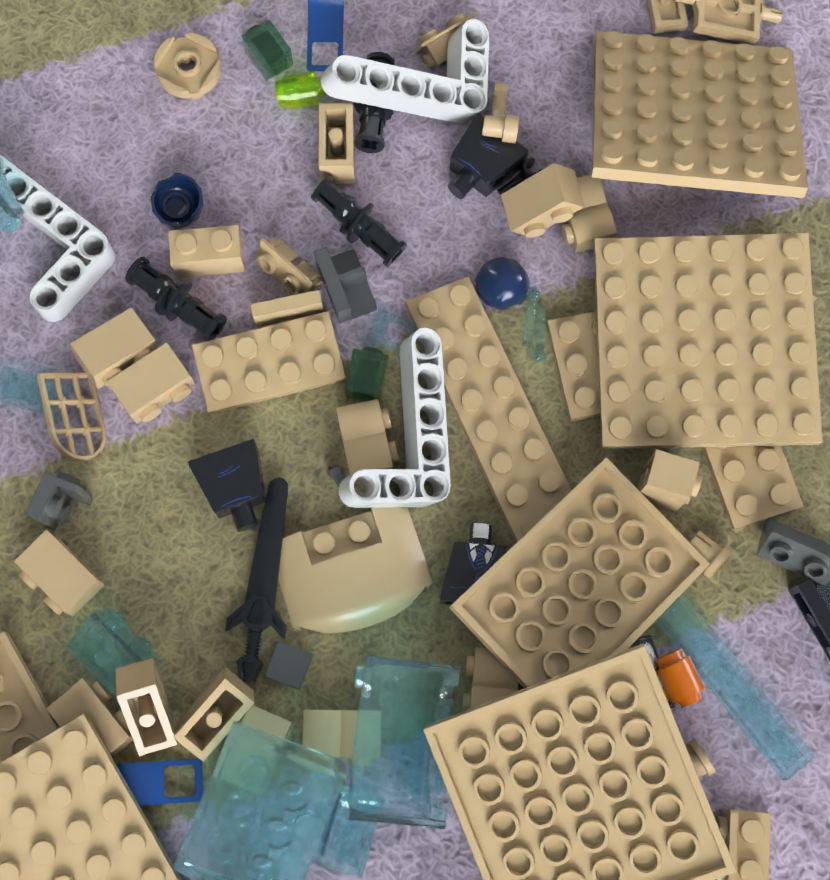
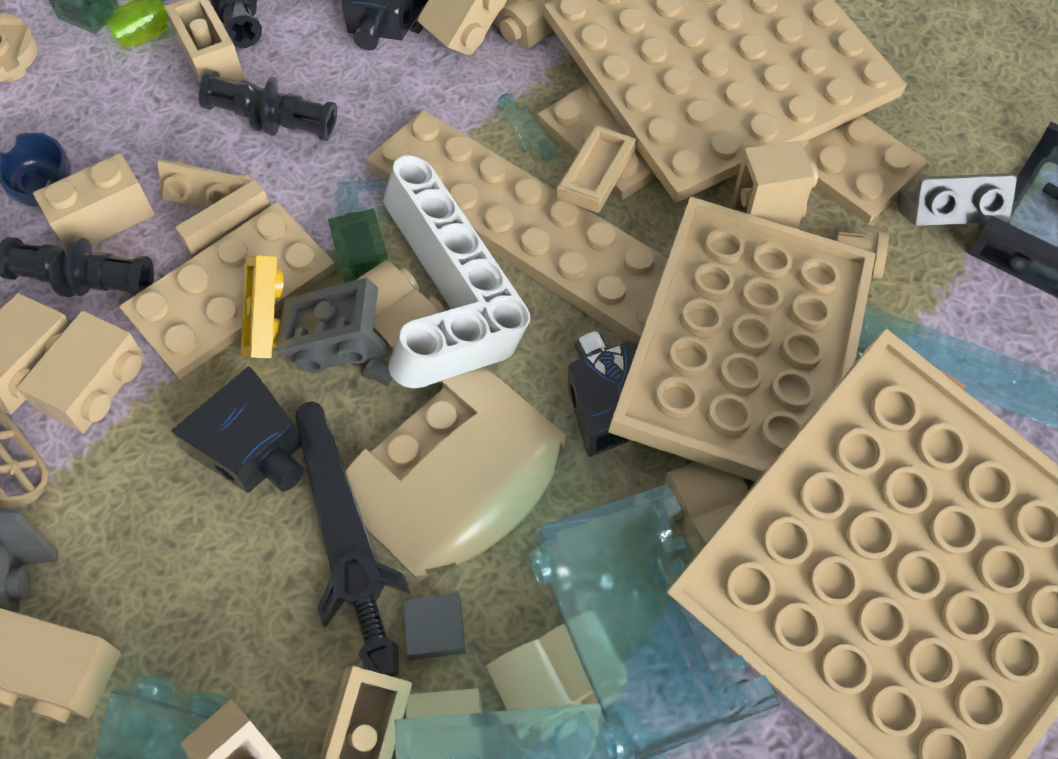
camera: 25 degrees left, 15 degrees down
dark grey panel [314,247,377,324] -> none
dark blue hair [475,257,530,310] -> none
none -> yellow plate [240,255,283,358]
none -> dark grey bracket [276,278,388,373]
none -> tan tile [557,124,636,213]

